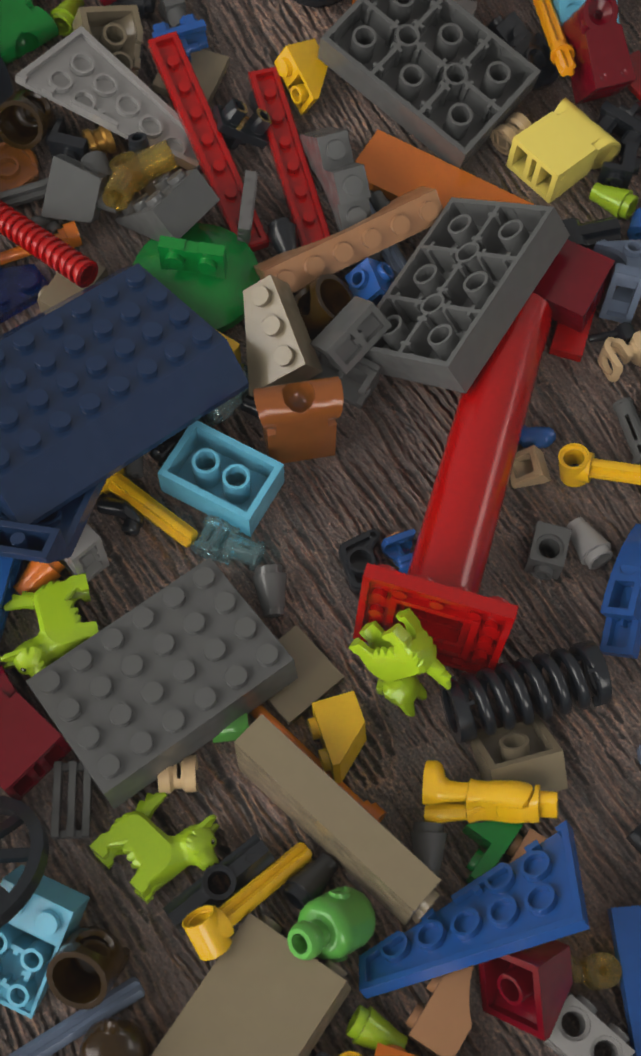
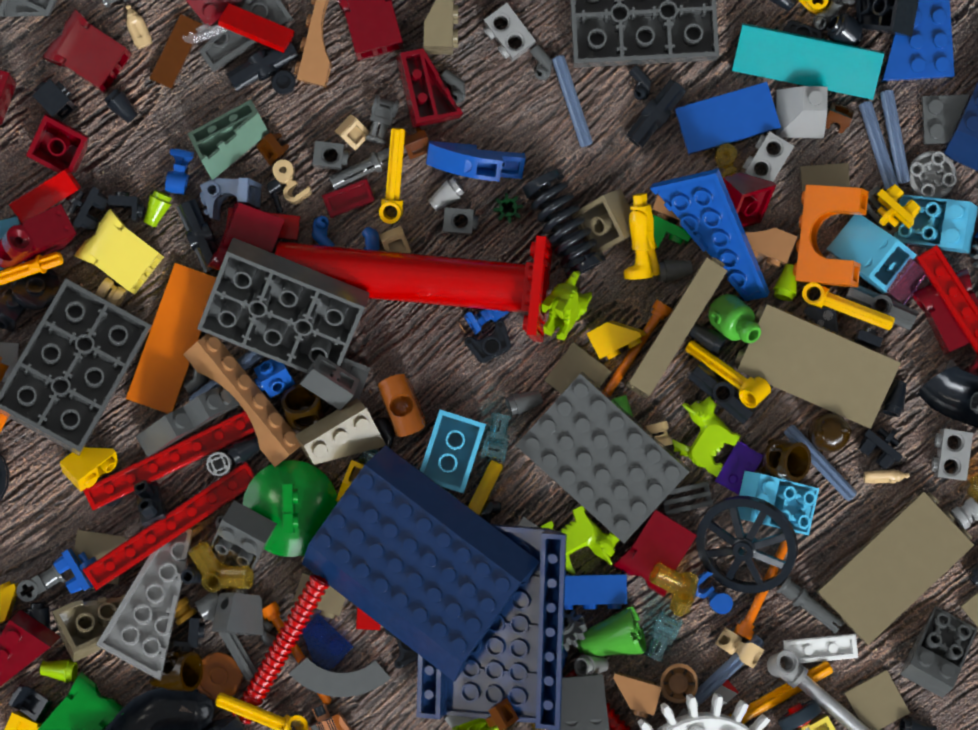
camera: 100 degrees left, 20 degrees up
flat silver tile [237,170,258,244] -> none
none -> light grey wheel [206,452,233,476]
none -> blue arm [312,216,335,246]
none -> dark red tile [322,178,375,218]
none -> dark green gear [493,193,523,224]
none -> dark purple piece [714,440,763,495]

